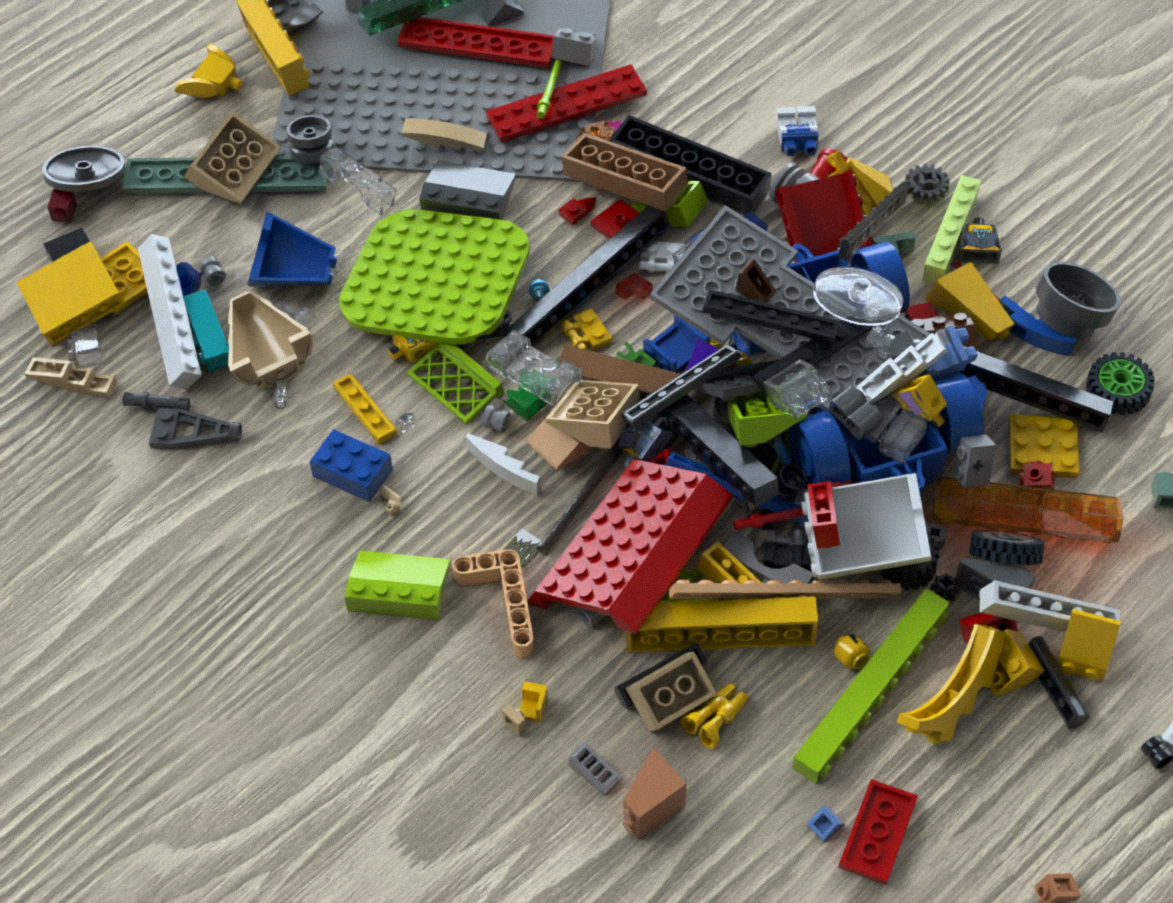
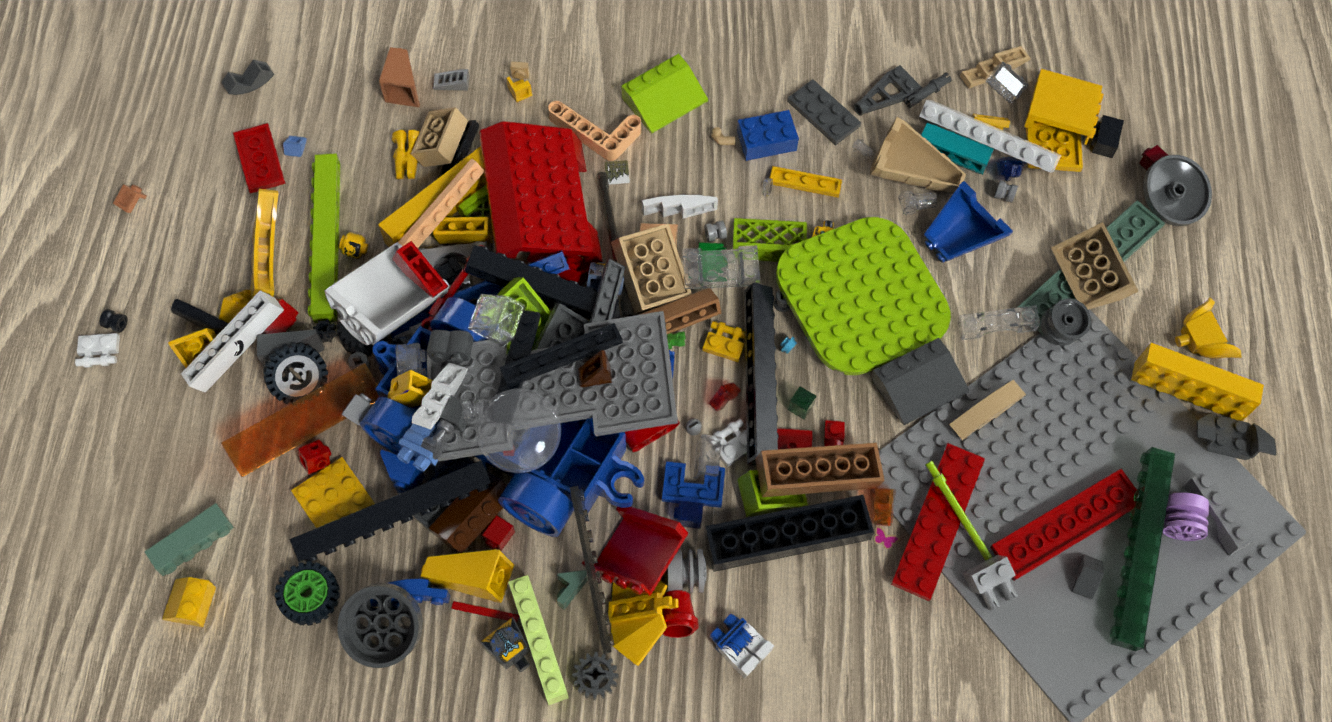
camera: 135 degrees right, 10 degrees up
none -> dark grey plate [787,79,861,146]
none -> clear green brick [788,386,817,420]
none -> yellow plate [972,114,1010,130]

